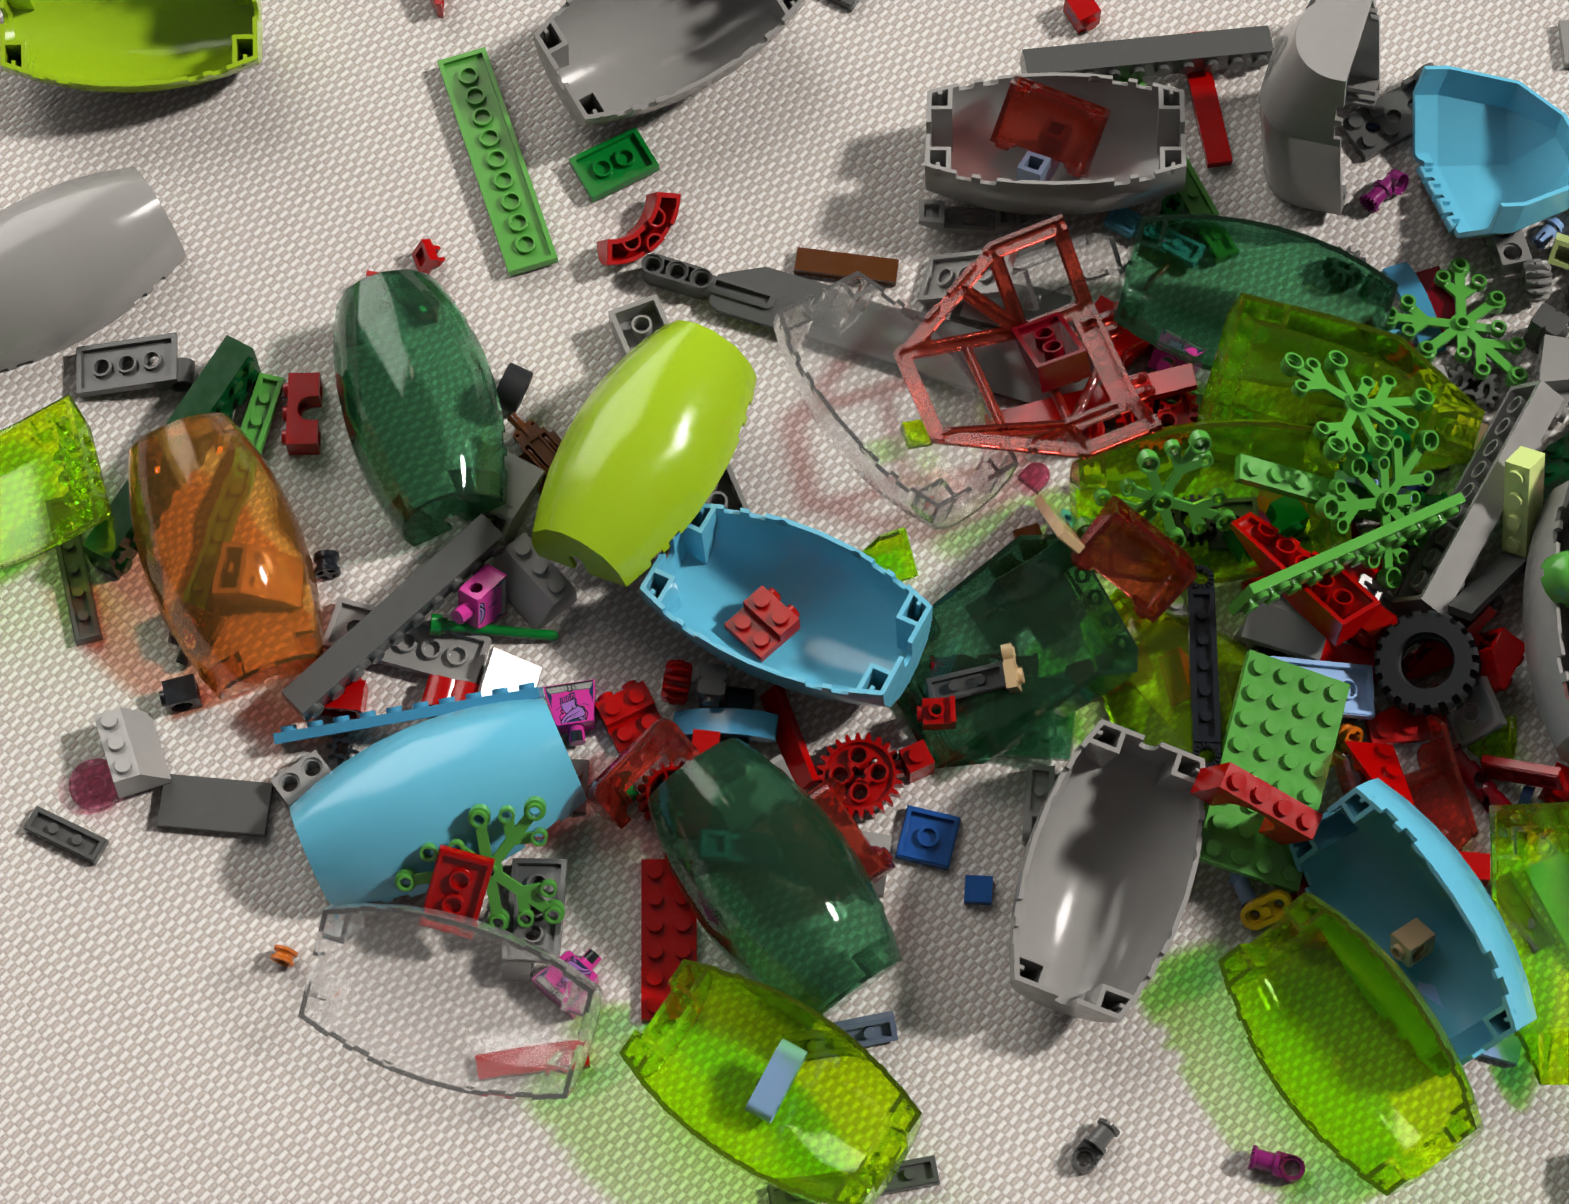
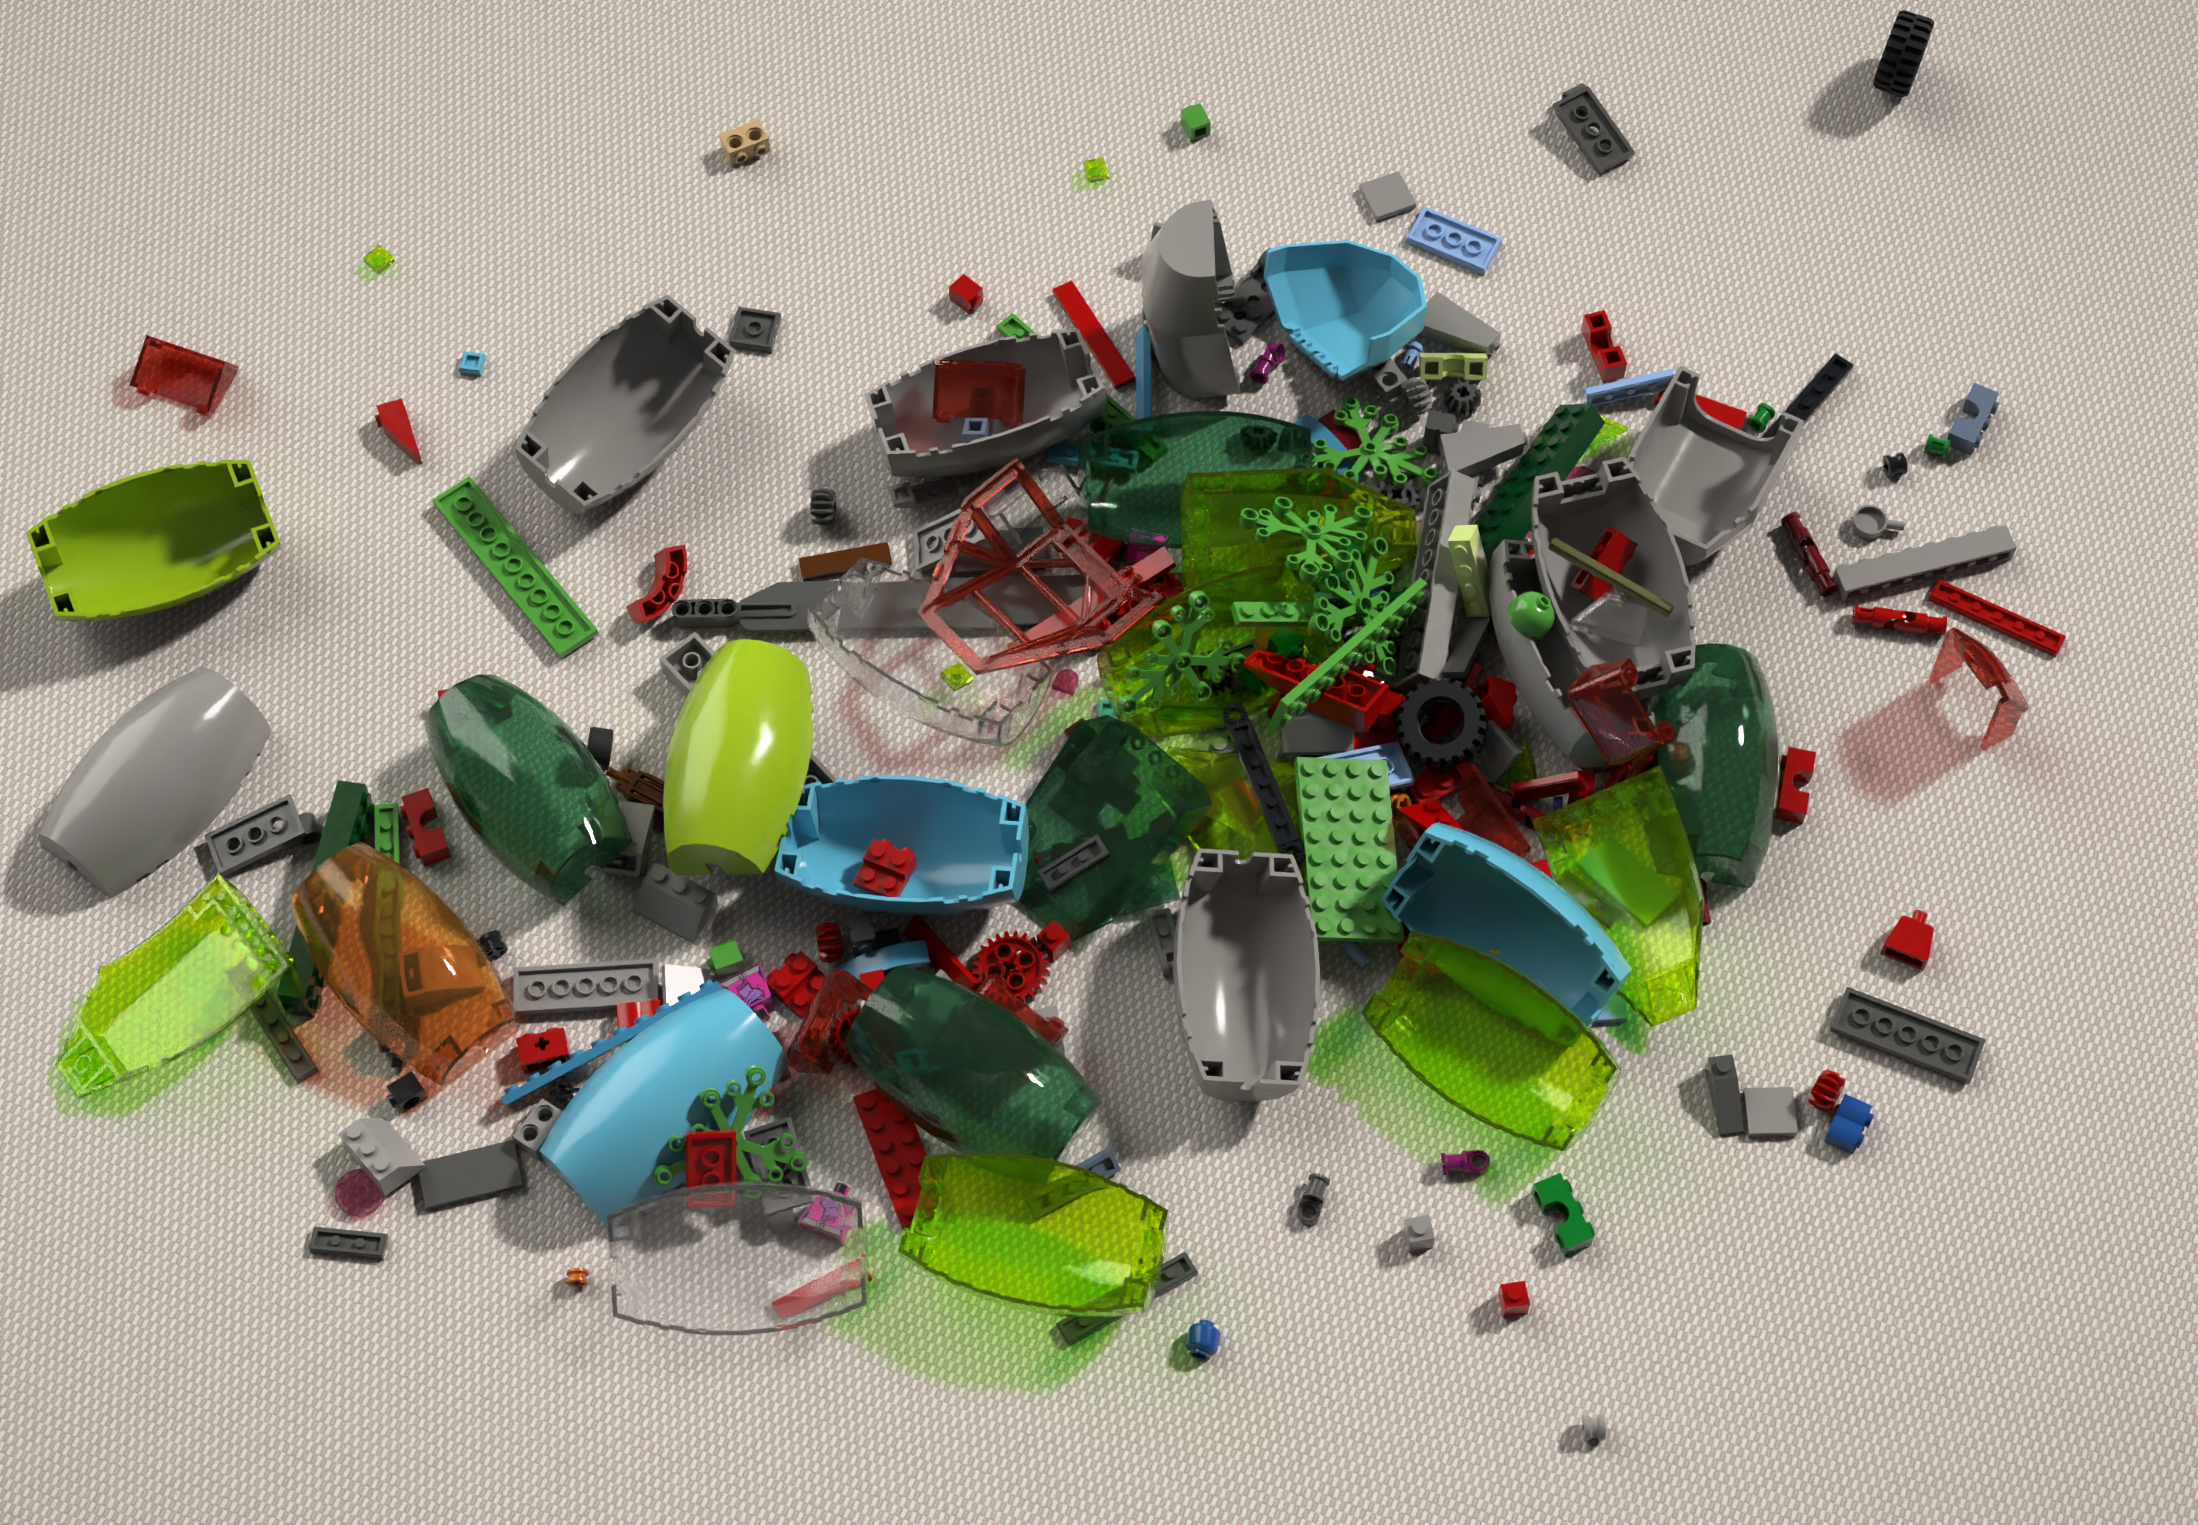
camera: 20 degrees left, 5 degrees down
dark grey brick [281,513,505,722] -> none
red tile [412,239,445,275] -> none
green piece [429,613,559,641] -> none
dark pink torso [451,564,507,629] -> none
green plate [569,127,660,203] -> none
light blue beam [745,1038,808,1124] -> none
clear neon green slope [862,527,918,582] -> none
blue tile [895,805,961,871] -> none
red brick [917,696,956,730] -> none
blue tile [964,875,993,905] -> none
tan plate [1000,643,1025,694] -> none
dark red slope [1011,311,1092,393] -> none
dark grey brick [1020,25,1274,81] -> none
tan tile [1034,494,1085,554] -> none
clear red windscreen [1071,495,1197,623] -> none
red arch [1190,762,1323,845] -> none
yellow plate [1240,889,1293,930] -> none
tan brick [1389,917,1436,968] -> none
none -> bright green brick [706,940,745,979]
none -> dark grey gear [810,488,837,526]
none -> dark azure tile [1136,324,1152,442]

